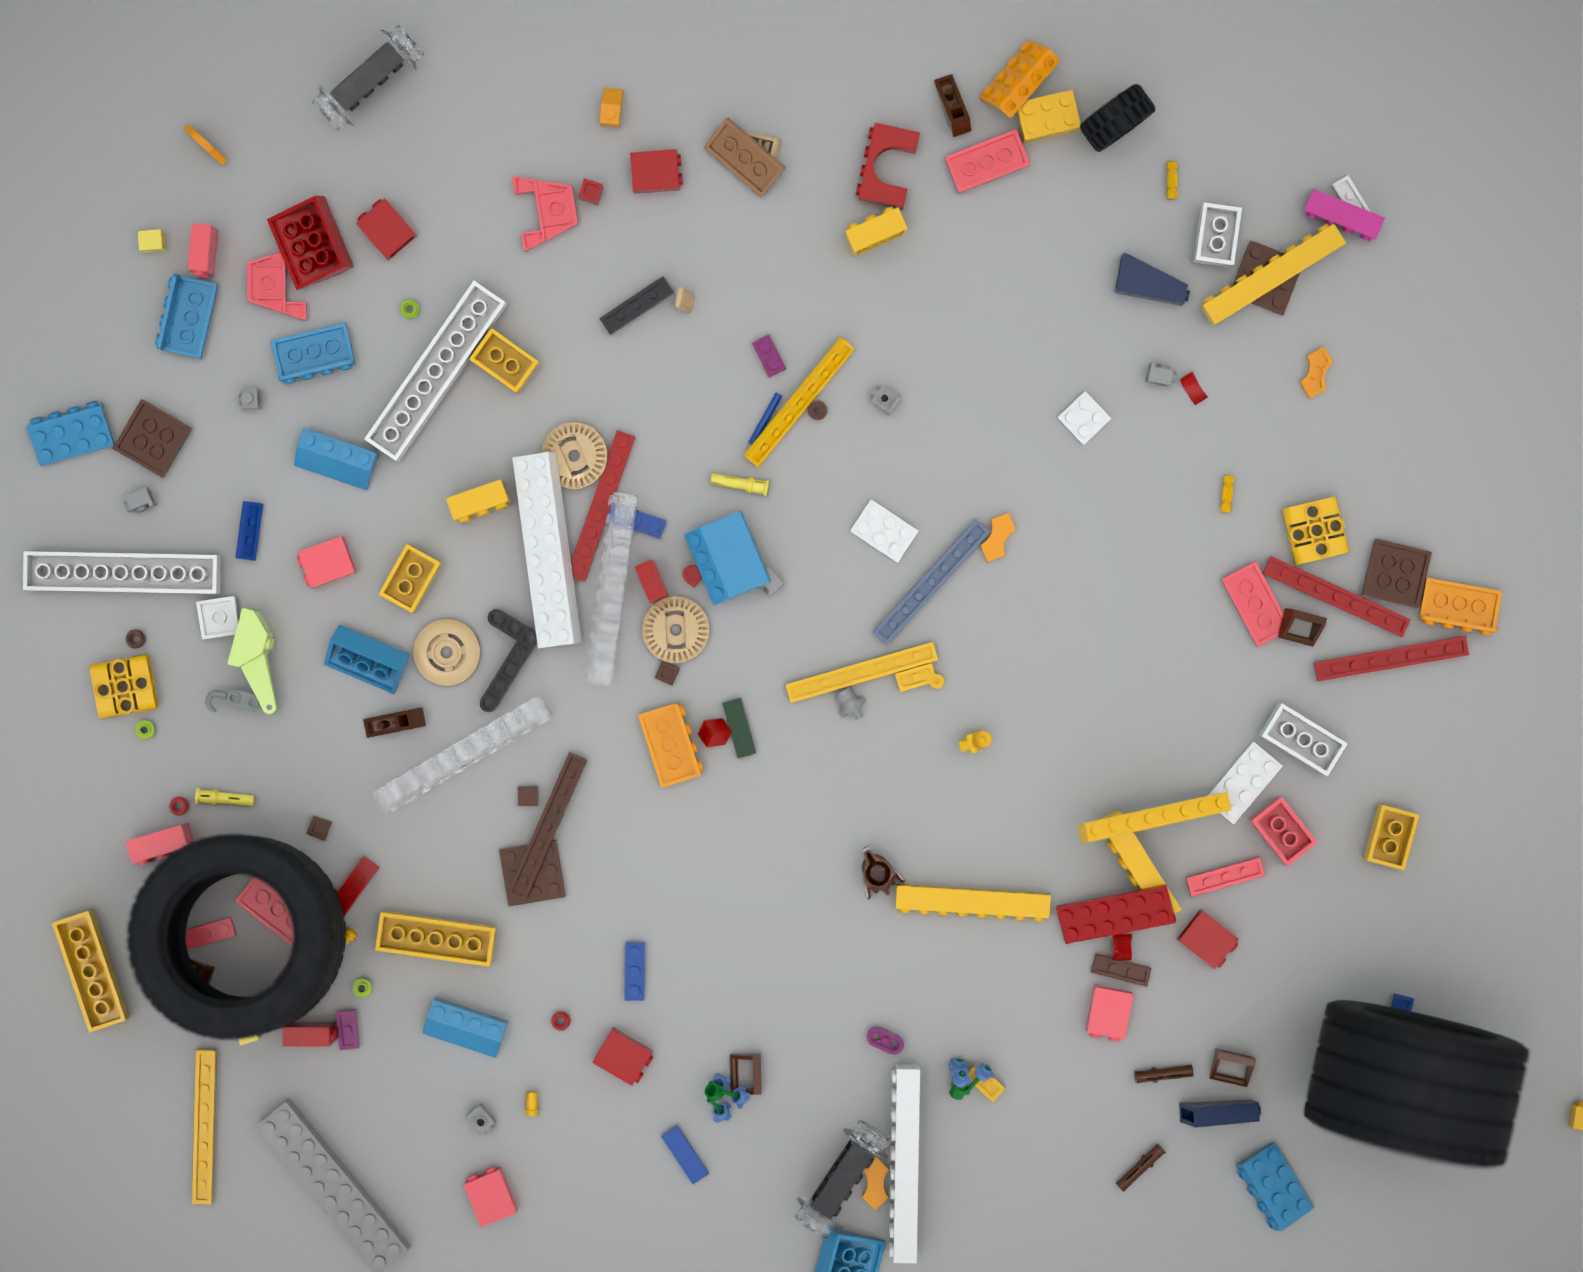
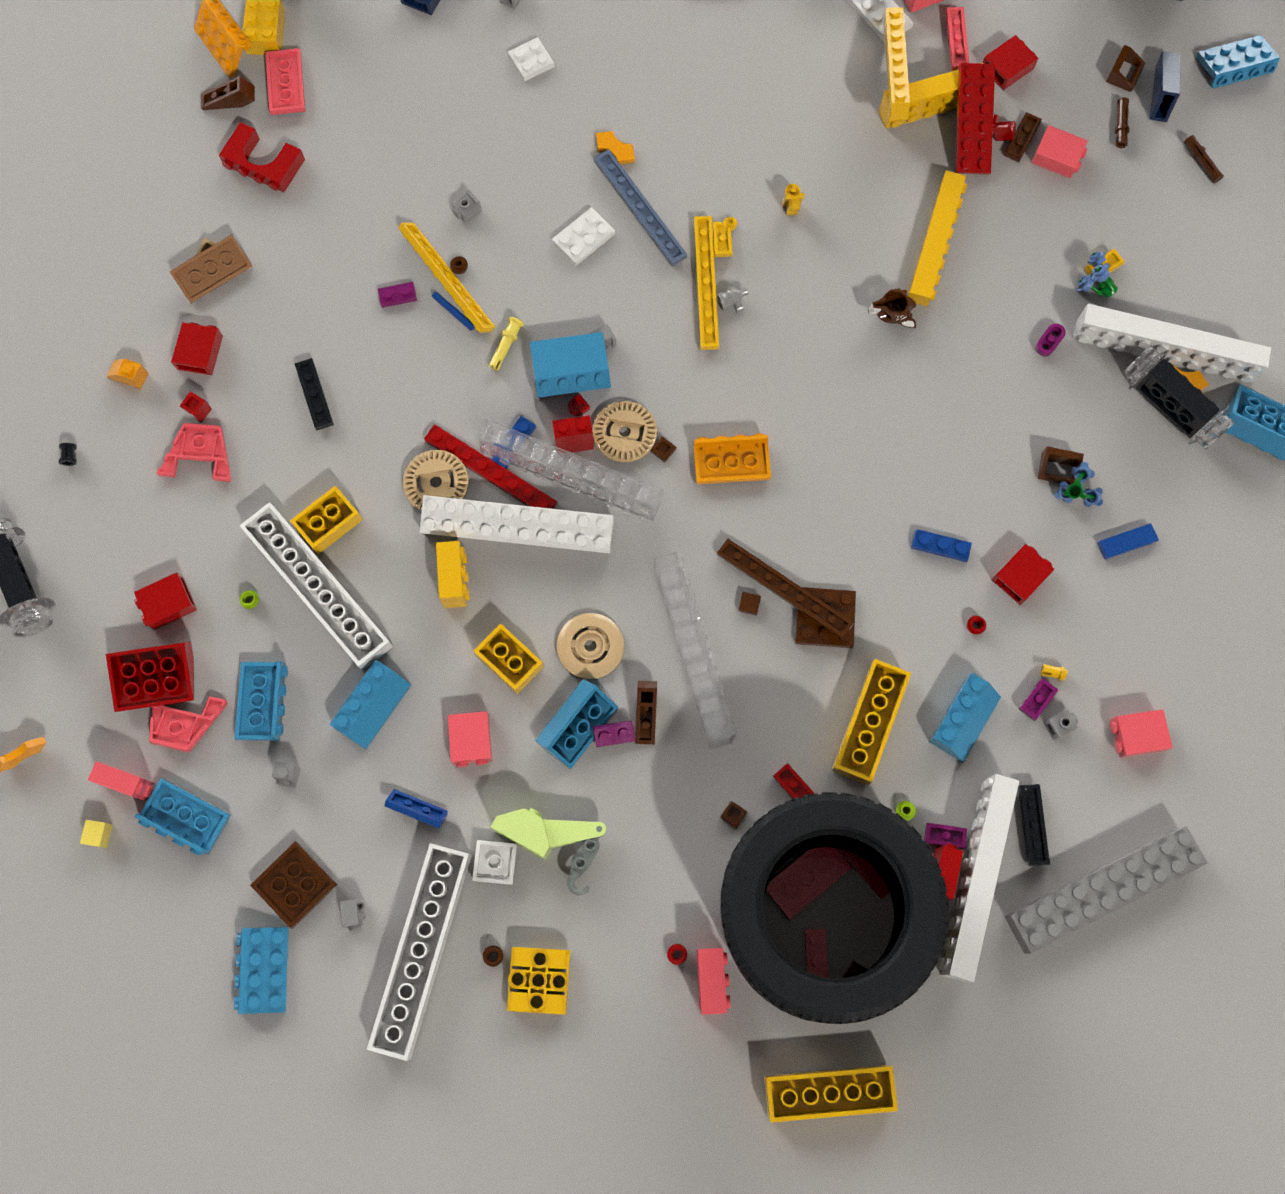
camera: 75 degrees left, 15 degrees down
lime plate [135,720,155,739] -> none
yellow plate [192,1049,217,1204] -> none
light yellow pin [195,787,255,806] -> none
black beam [480,609,537,712] -> none
tan slope [675,288,694,313] -> none
red panel [697,718,732,747] -> none
dark green tile [722,698,756,758] -> none
yellow brick [844,207,908,257] -> none
none -> black bush [59,443,77,466]
none -> magenta plate [593,720,635,747]
none -> white brick [939,774,1019,982]
none -> black plate [1018,784,1050,866]
none -> magenta plate [1019,678,1058,721]

